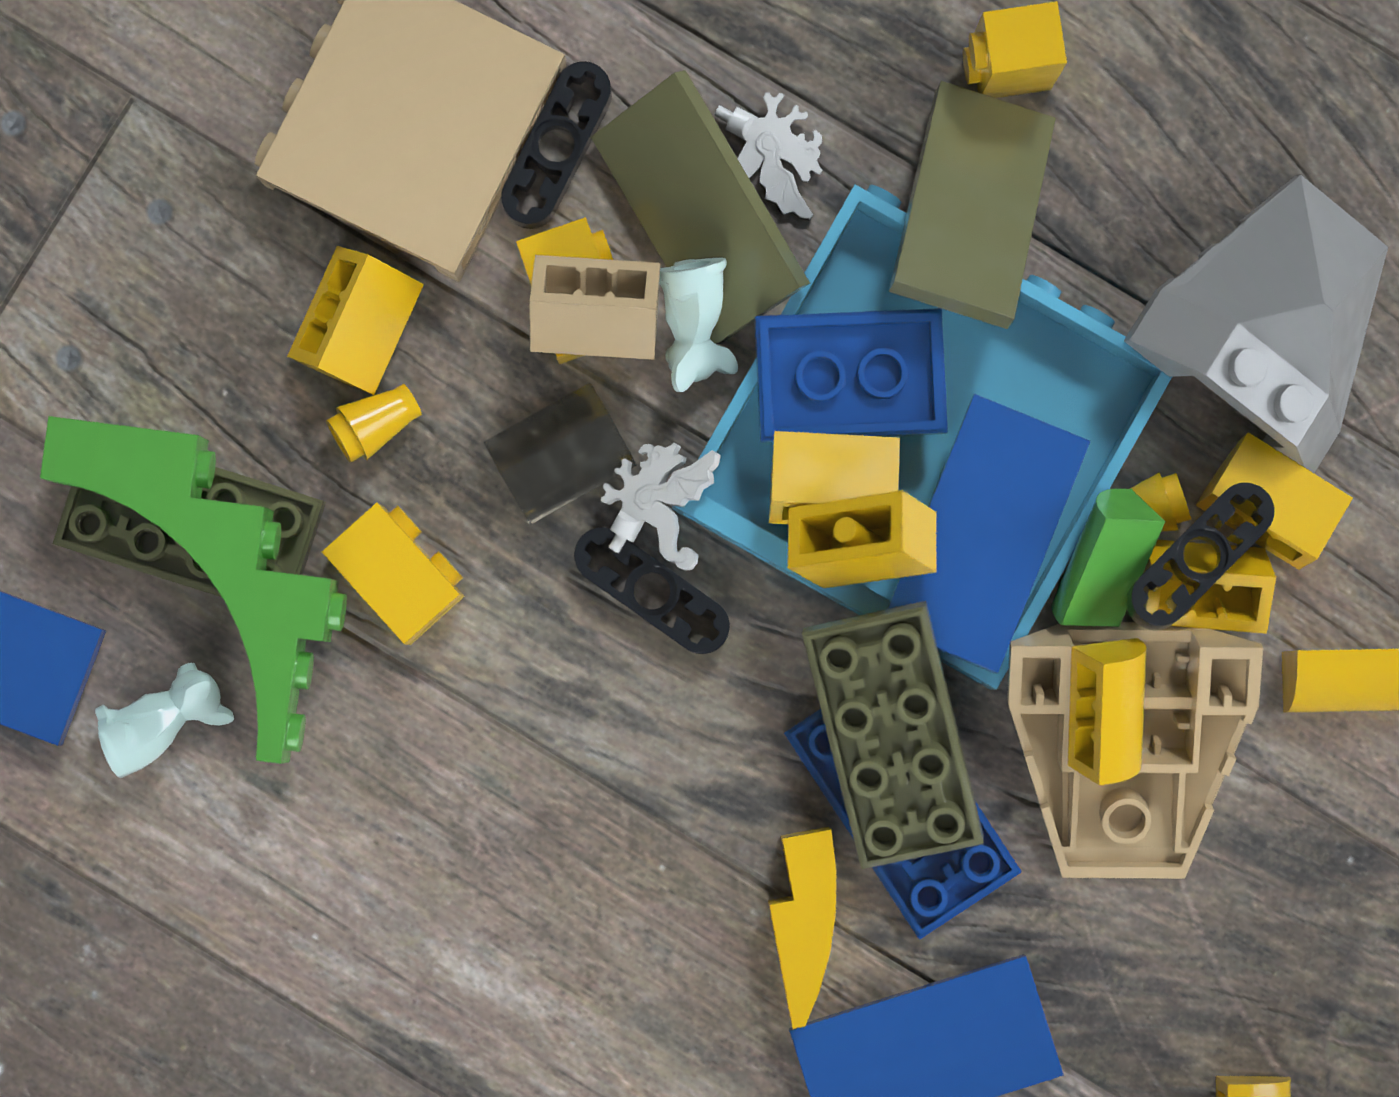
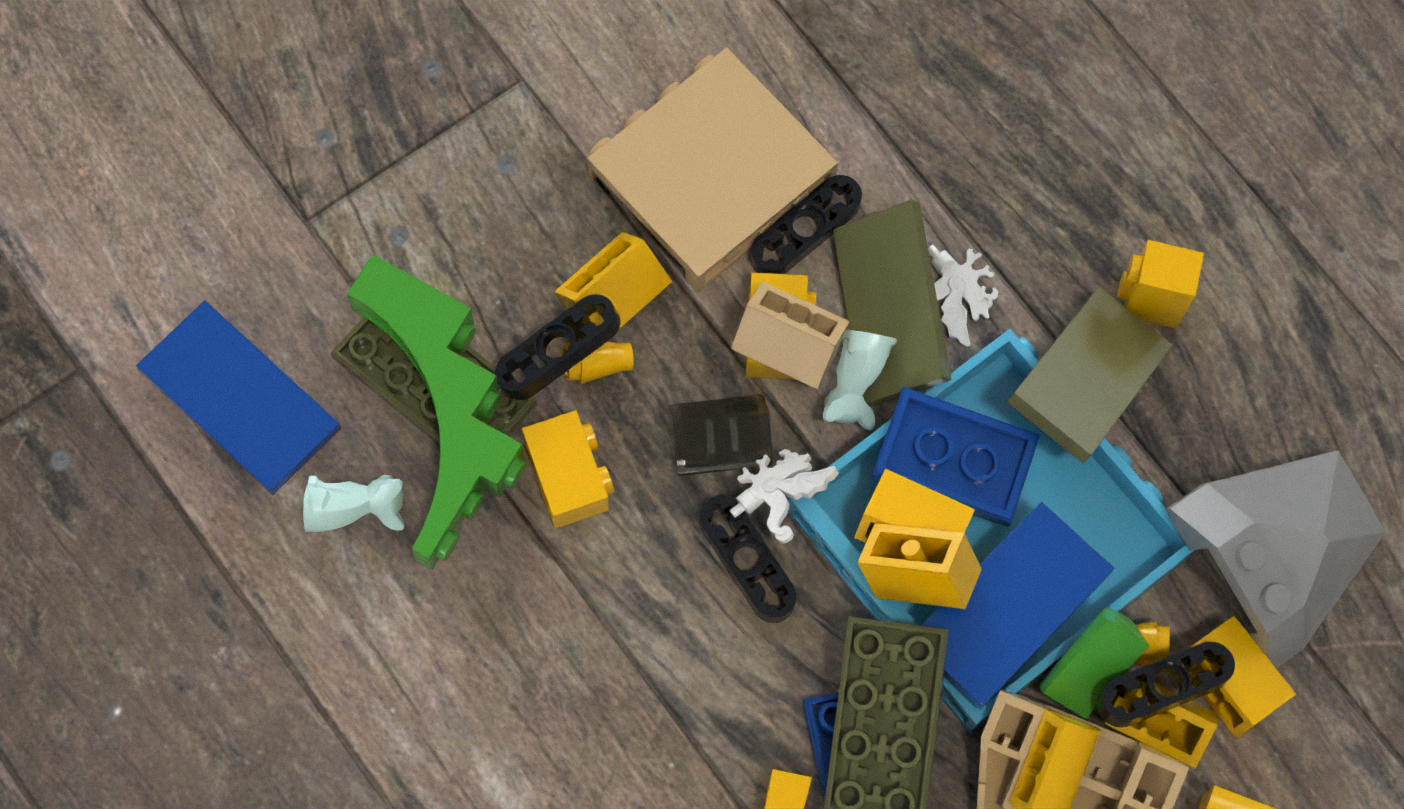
camera: 20 degrees right, 15 degrees down
none -> black beam [495,294,621,400]

